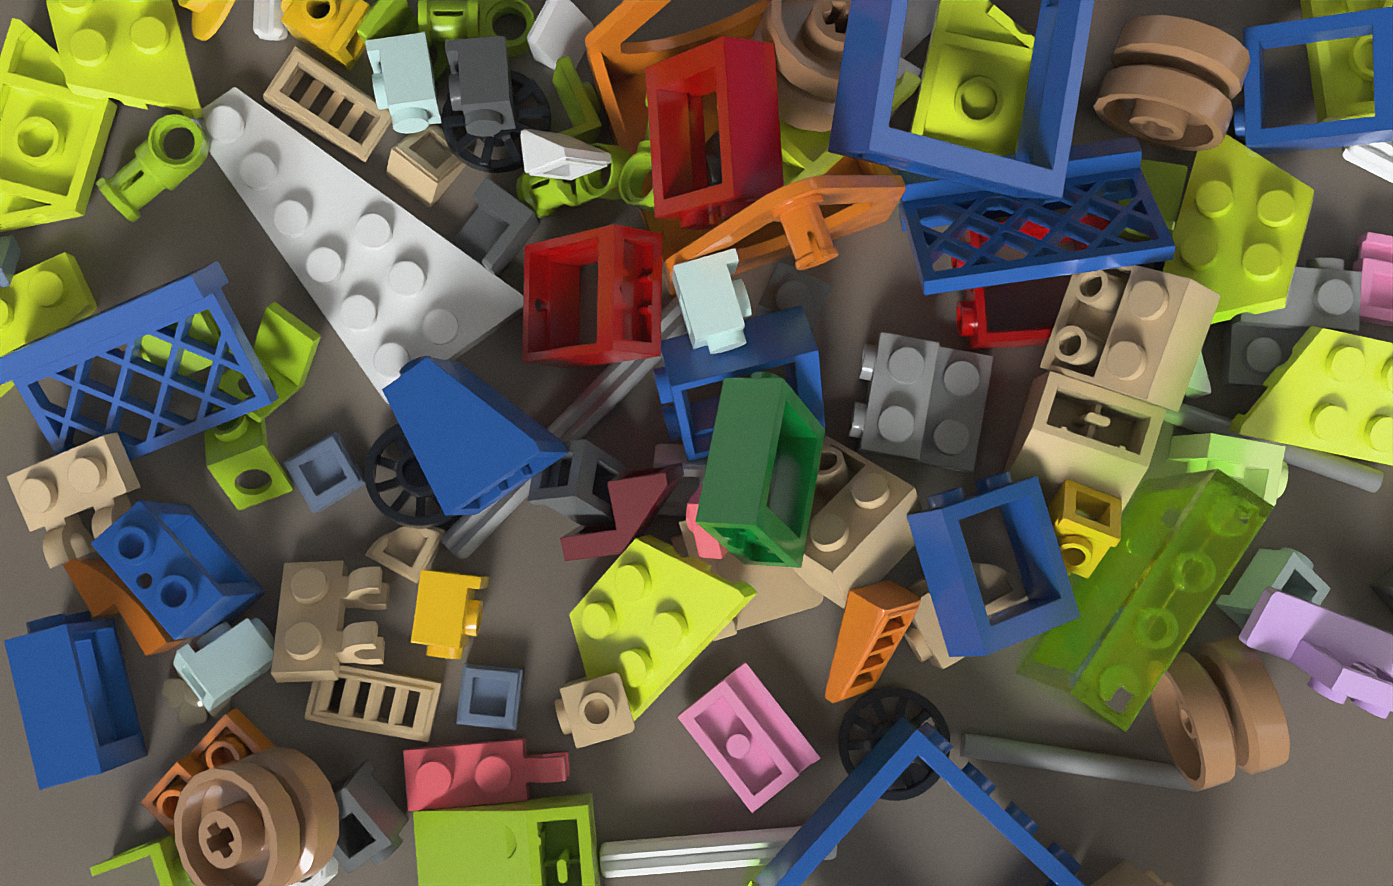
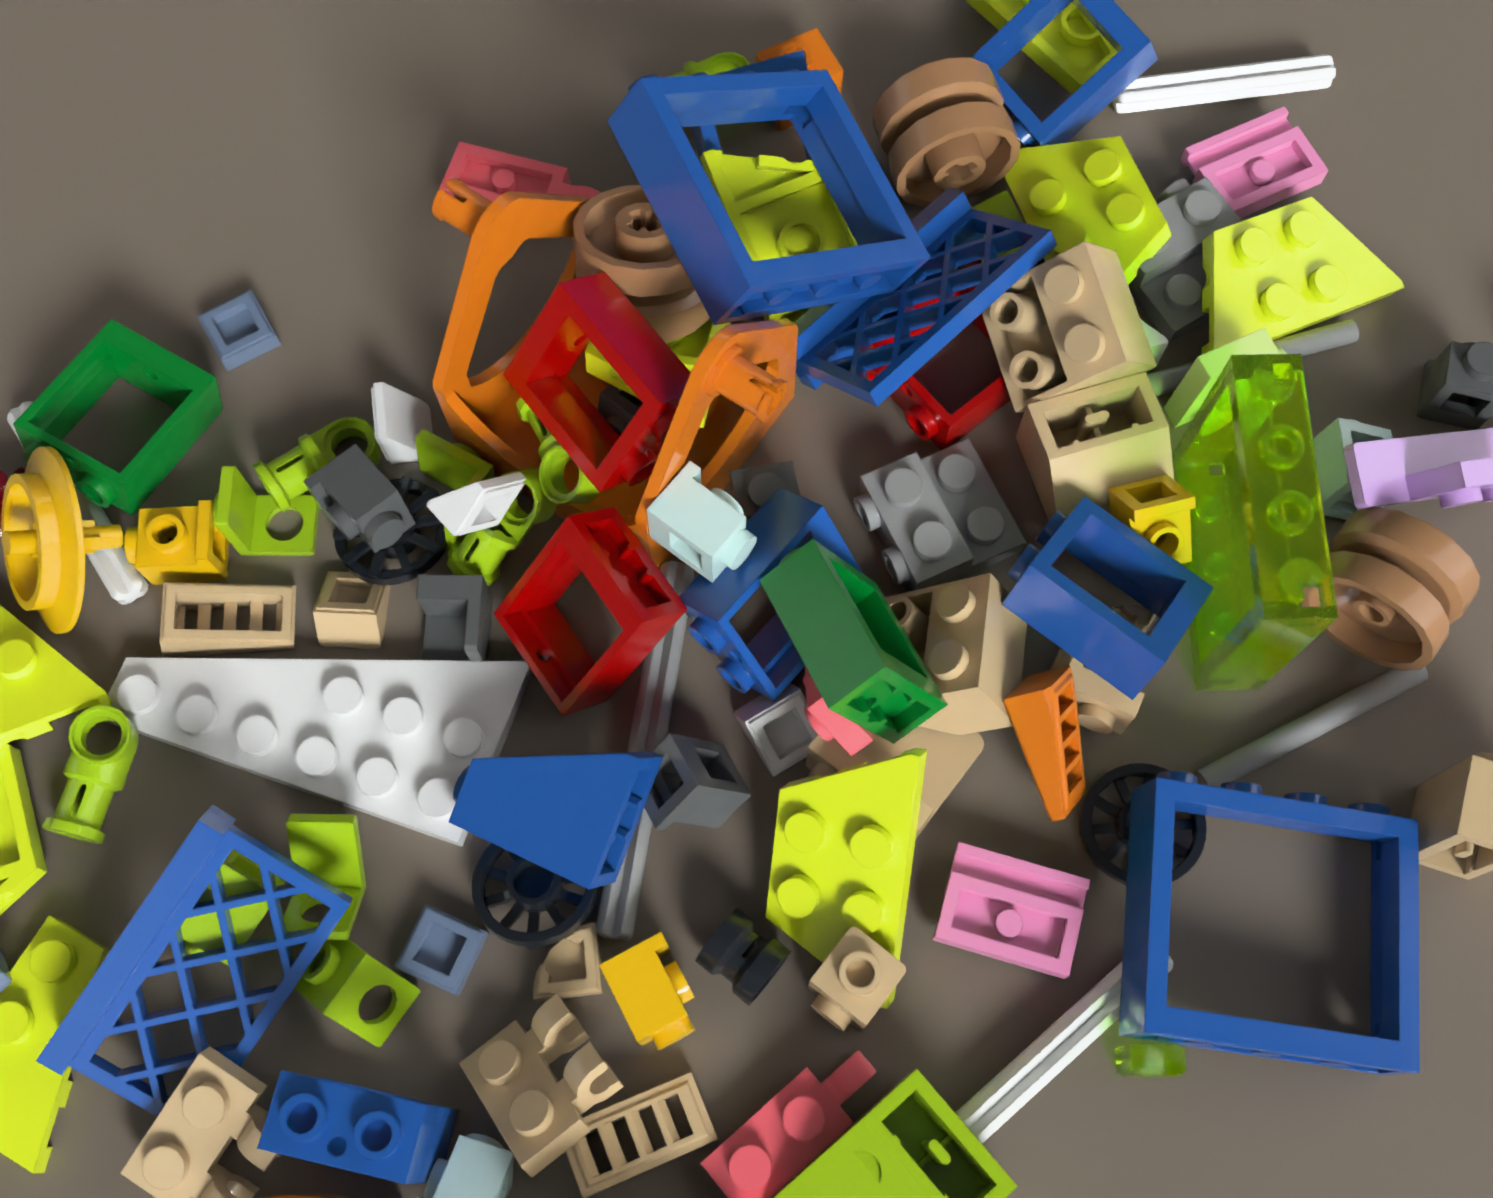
camera: 30 degrees left, 15 degrees down
light aqua brick [365,32,442,134] -> none
sand blue tile [456,662,525,730] -> none
dark red slope [560,463,684,561] -> none
none -> black wheel [695,908,791,1006]

